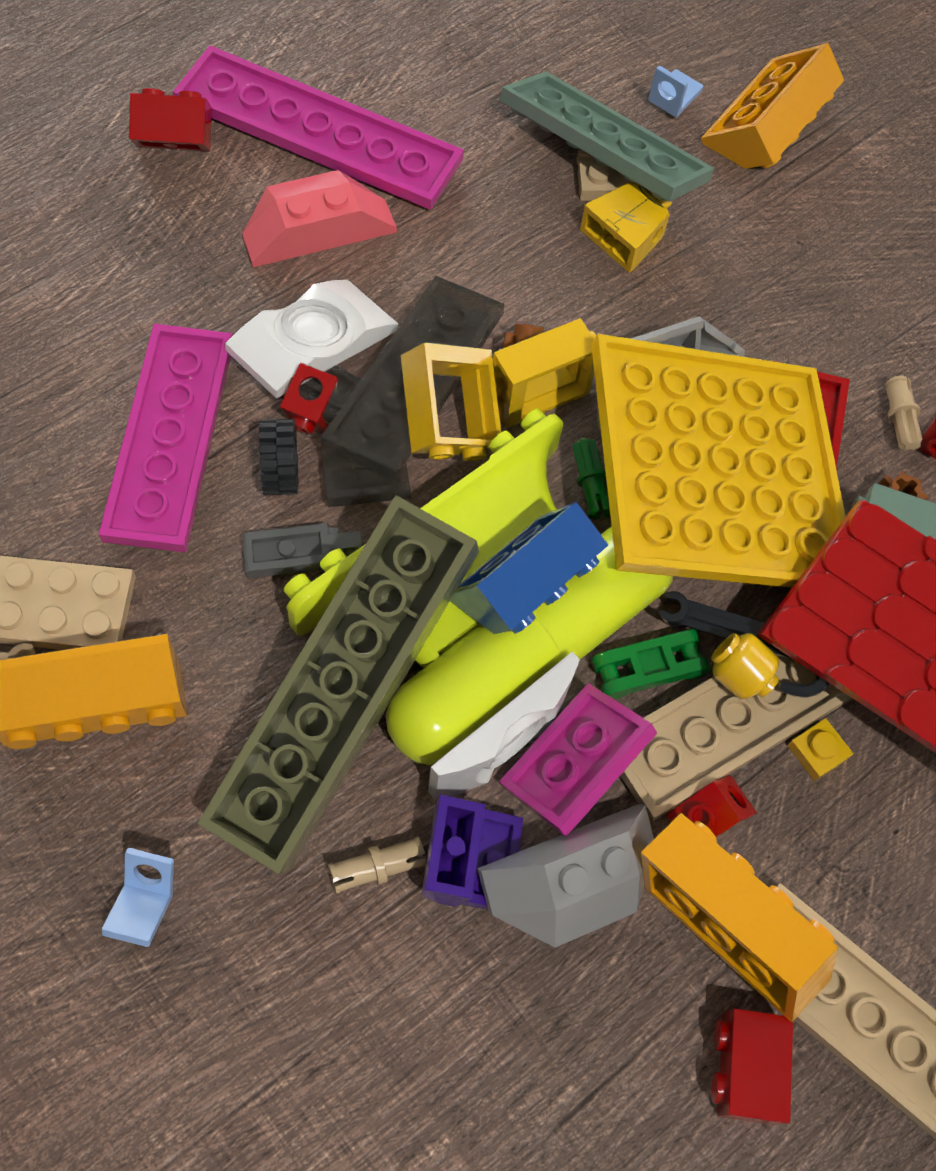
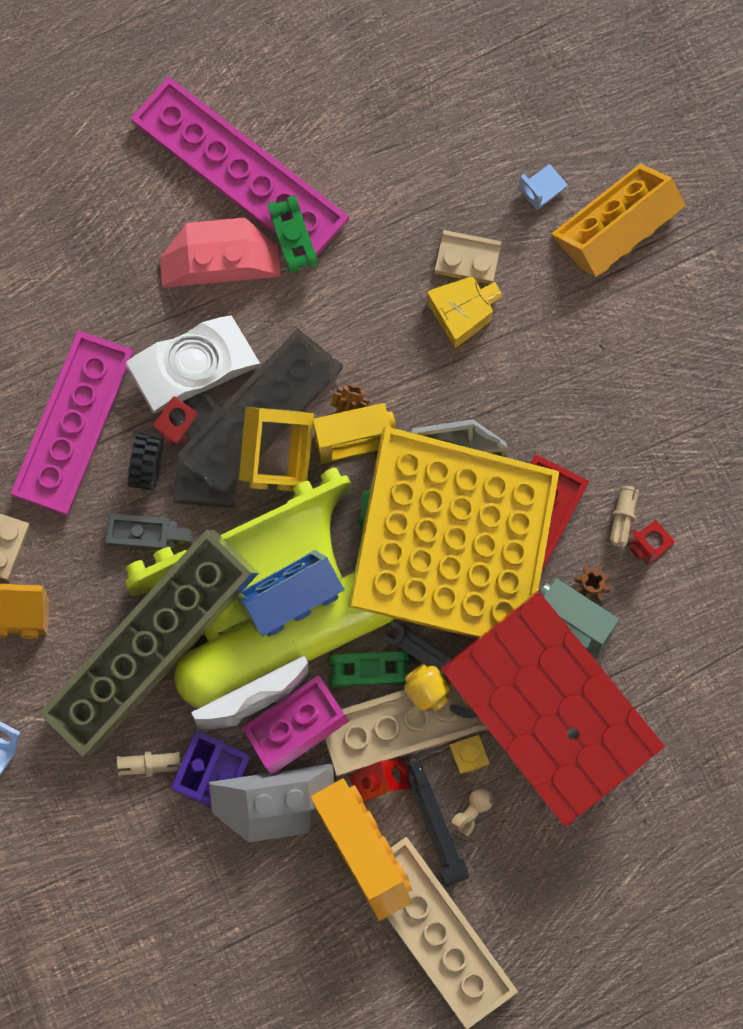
camera: 20 degrees right, 10 degrees up
red brick [129,88,212,152] -> none
sand green plate [499,71,715,202] -> none
red brick [711,1008,793,1125] -> none
none -> green plate [267,195,319,274]
none -> black piece [405,758,469,887]
none -> tan arm [451,788,493,836]

